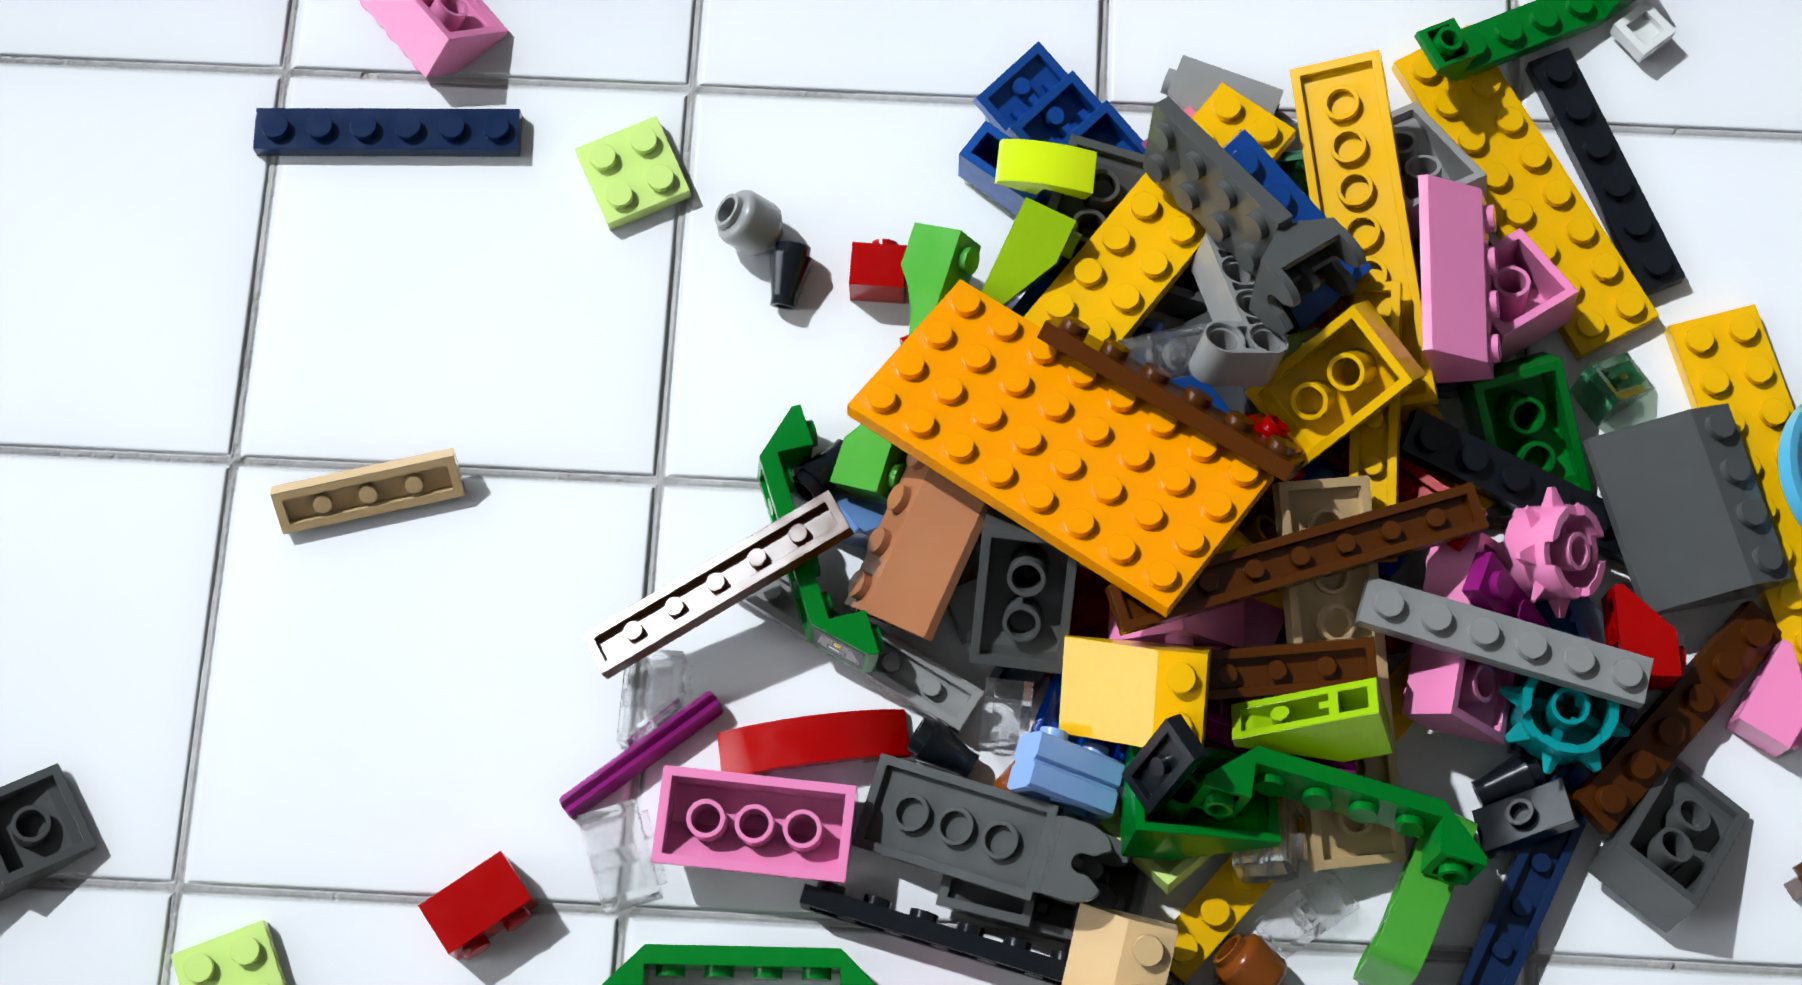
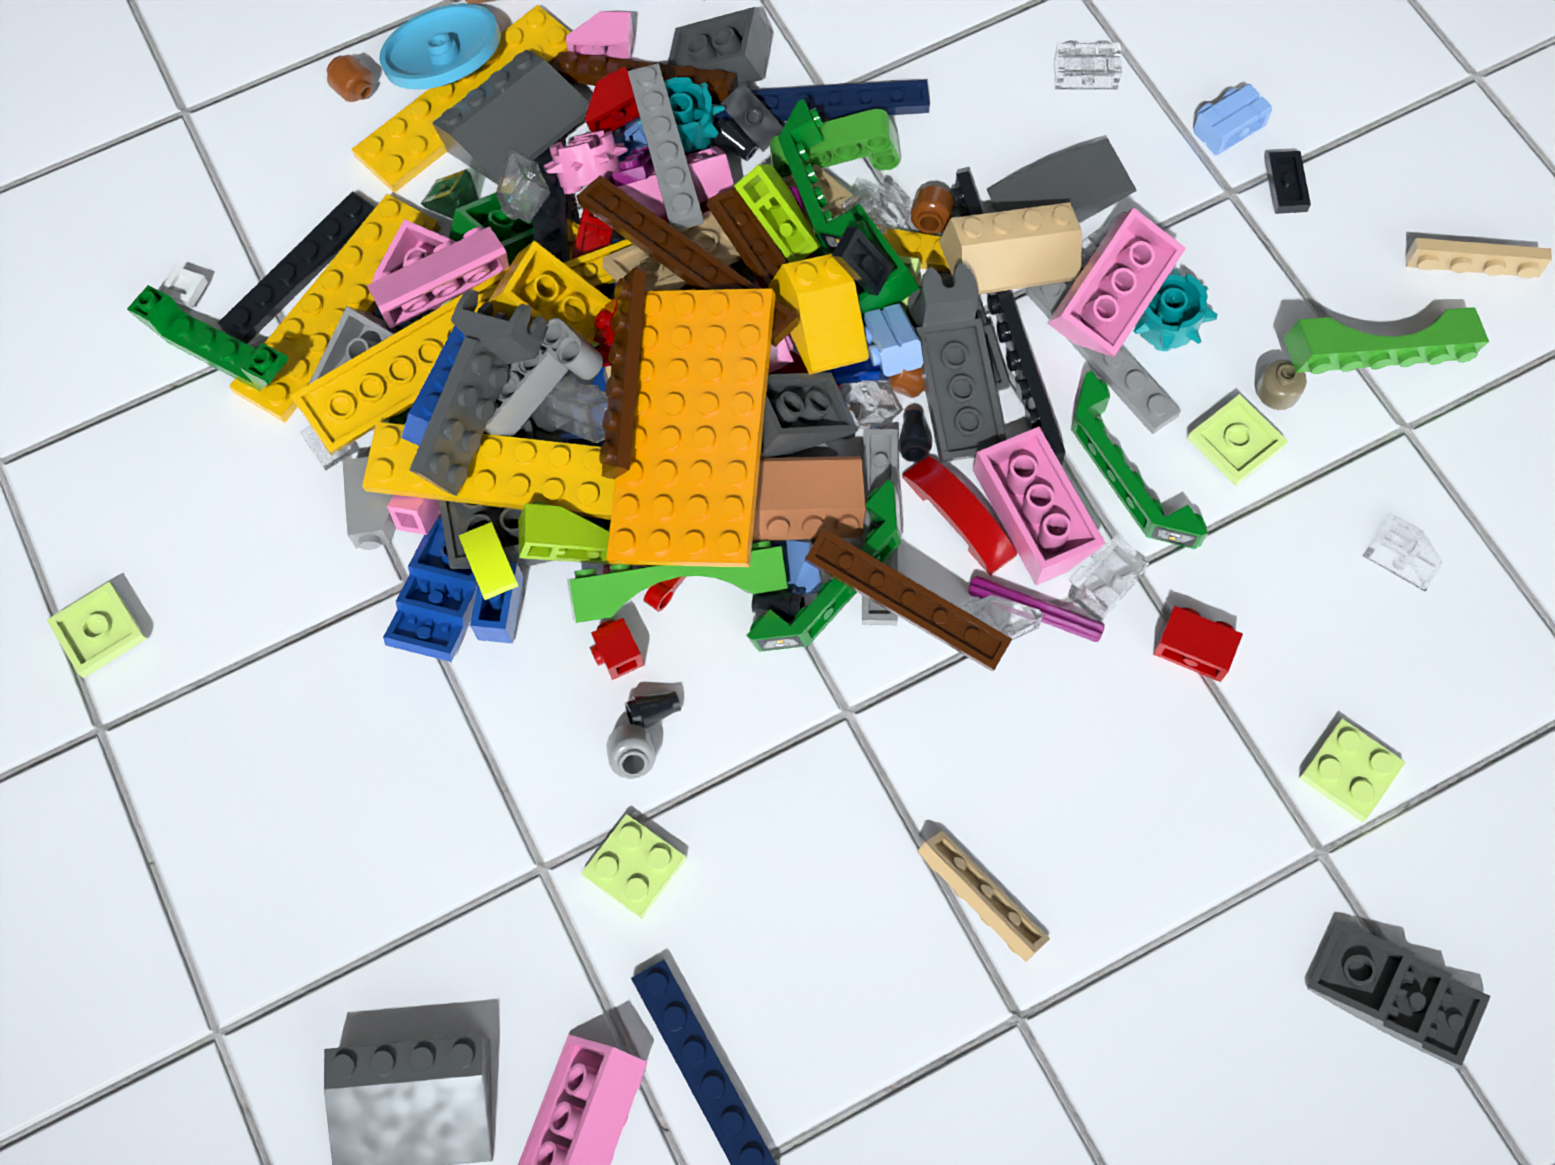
camera: 120 degrees left, 5 degrees down
none -> clear slope [496,148,551,223]

